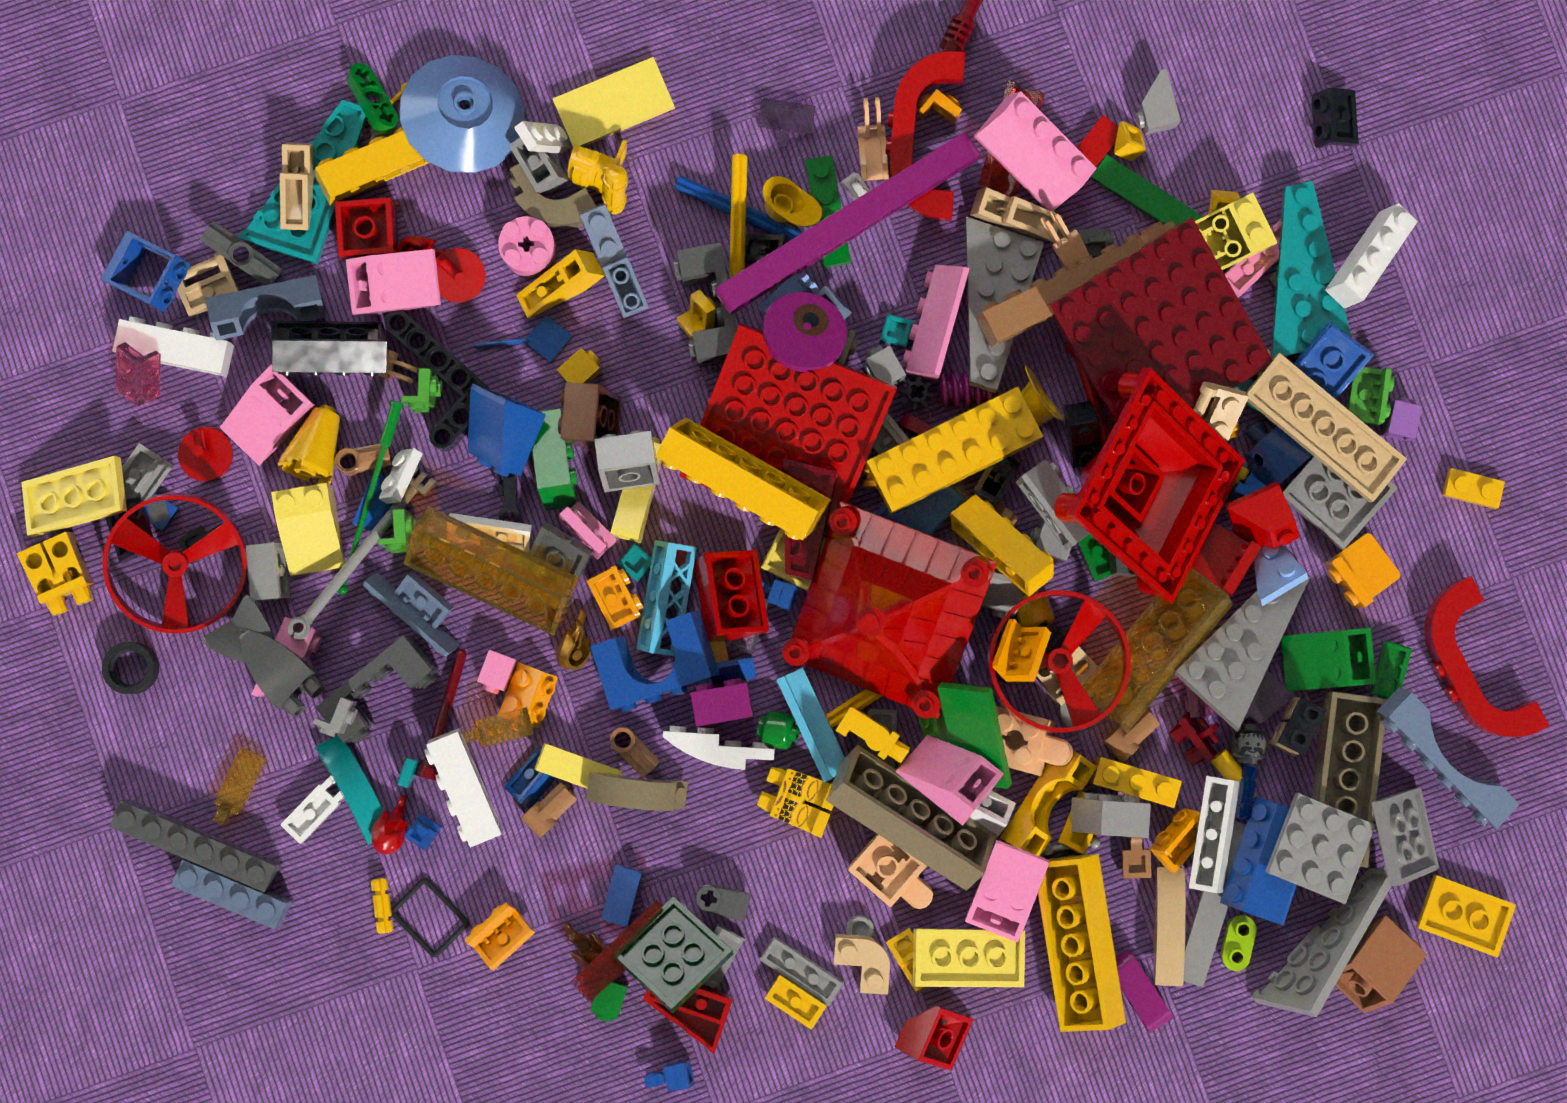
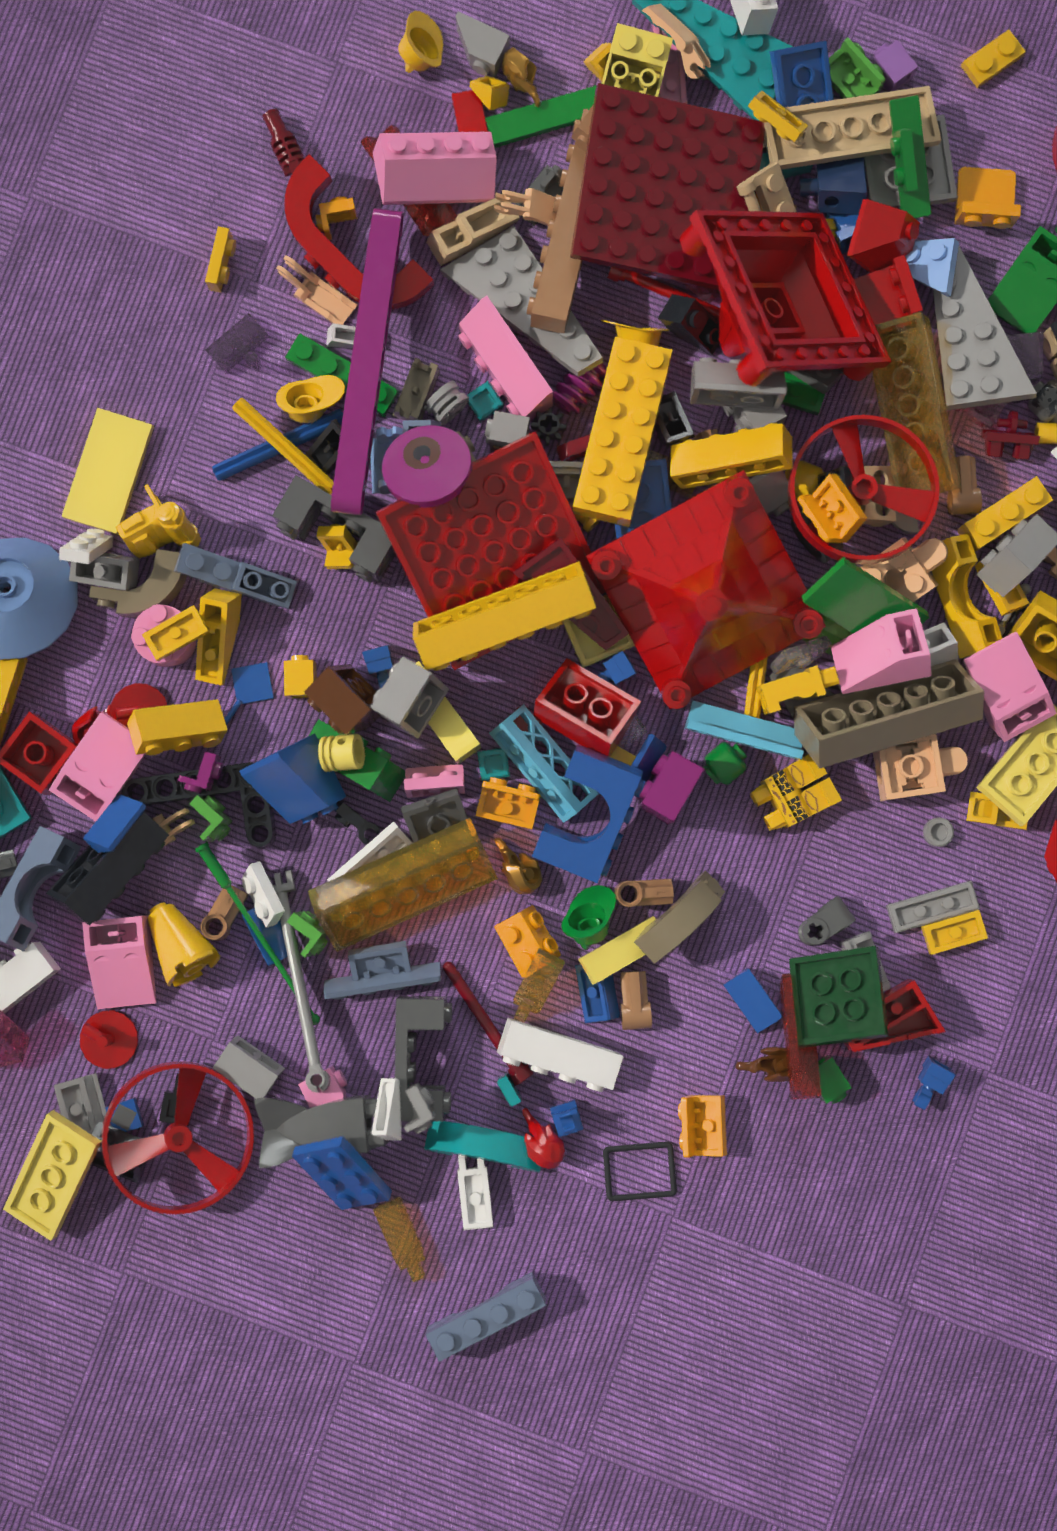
camera: 45 degrees left, 0 degrees up
yellow hips [16,532,94,616] -> none
black tyre [102,642,159,694] -> none
dark grey brick [109,799,282,892] -> none
light yellow slope [271,483,345,576] -> none
yellow axle [371,878,393,934] -> none
bright pink brick [477,650,518,694] -> none
white slope [663,726,774,770] -> none
tan plate [834,934,890,995] -> none
none -> blue slope [84,795,146,853]
none -> yellow brick [127,699,228,756]
none -> yellow plate [142,605,210,661]
none -> magenta bracket [178,751,223,794]
none -> yellow plate [205,226,236,293]
none -> blue plate [292,1136,392,1210]
none -> light yellow piece [318,733,365,772]
none -> blue piece [362,645,393,688]
none -> white piece [372,1078,402,1140]
none -> dark tan hinge [392,358,440,420]
none -> yellow piece [398,11,443,73]
none -> light grey wheel [424,381,469,426]
none -> pearl gold piece [502,47,540,108]
none -> green piece [561,885,616,950]
none -> light nougat arm [642,3,711,79]
none -> yellow plate [748,91,808,142]
none -> clear plate [770,636,832,675]
none -> green bracket [889,95,931,218]

